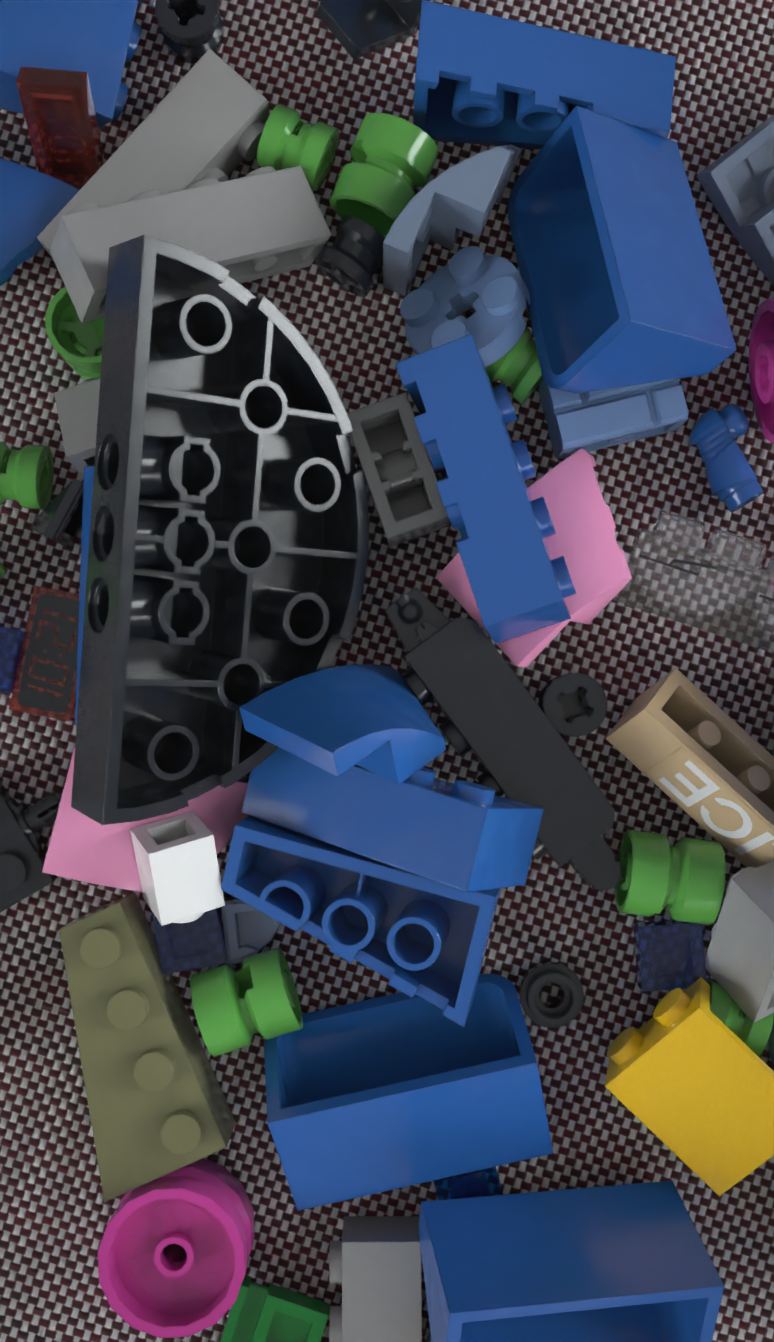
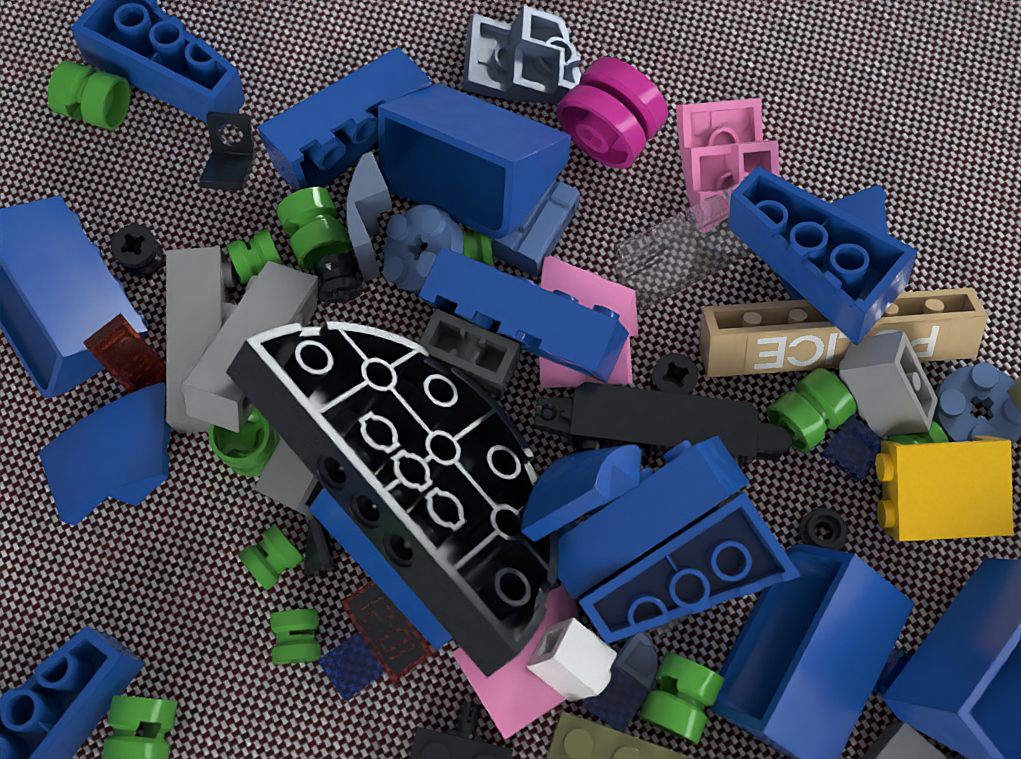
camera: 45 degrees left, 15 degrees down
blue arm [689,403,764,513] -> none

